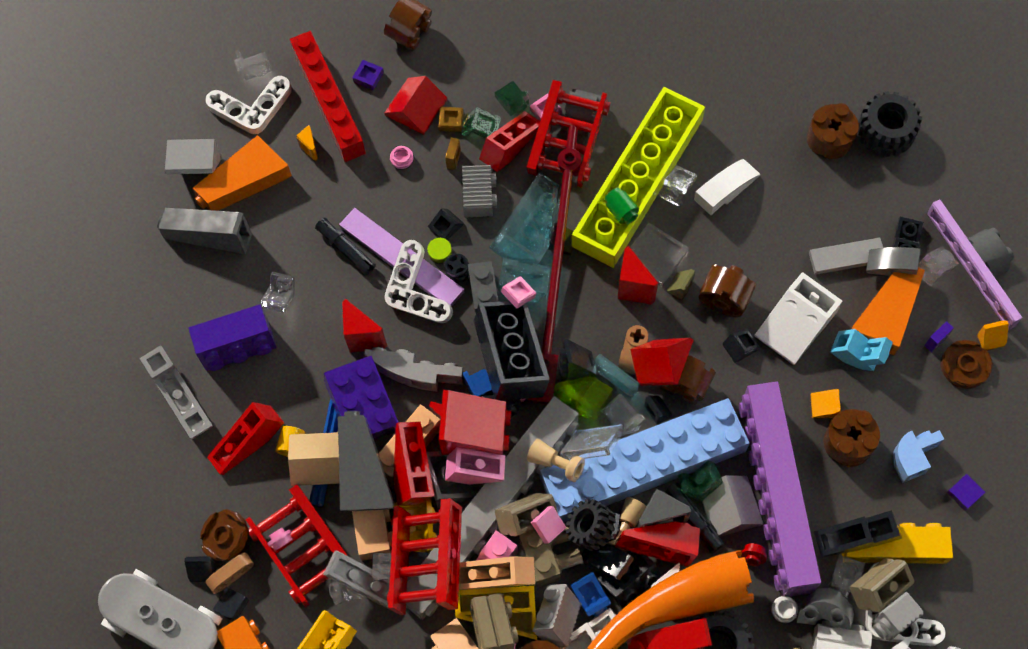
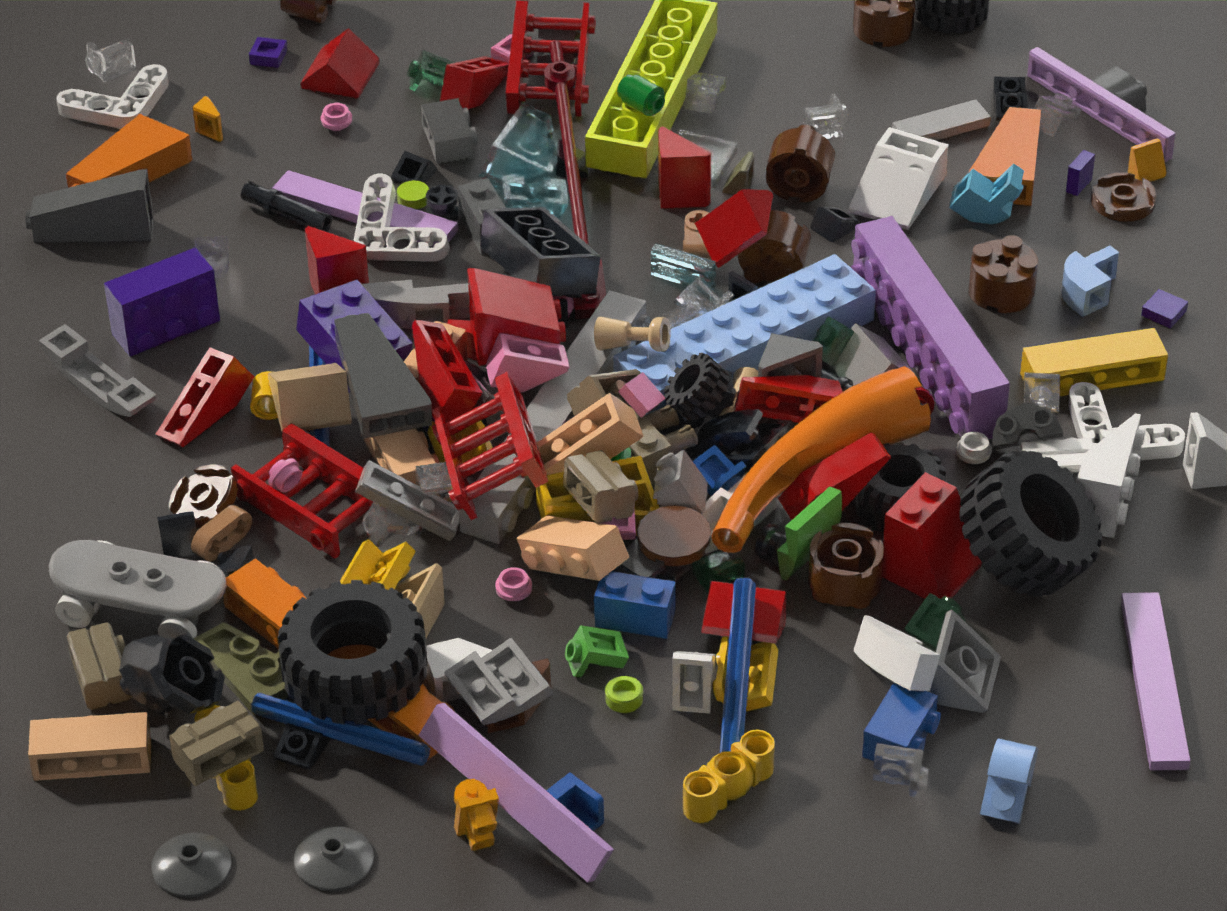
camera: 15 degrees left, 25 degrees down
light grey slope [165,139,221,174] -> none
red brick [290,31,366,162] -> none
pearl gold tile [438,107,464,132] -> none
pearl gold tile [445,137,461,170] -> none
clear green bracket [494,81,529,116] -> none
bright pink tile [501,276,536,308] -> none
clear neon green slope [554,376,613,420] -> none
black slope [559,339,597,388] -> none
white slope [694,159,760,215] -> none
light orange slope [810,389,841,418] -> none
black slope [814,510,902,558] -> none
dark tan brick [850,558,914,612] -> none
dark grey slope [866,247,920,276] -> none
light grey brick [872,592,923,641] -> none
none -> clear bracket [804,94,848,138]

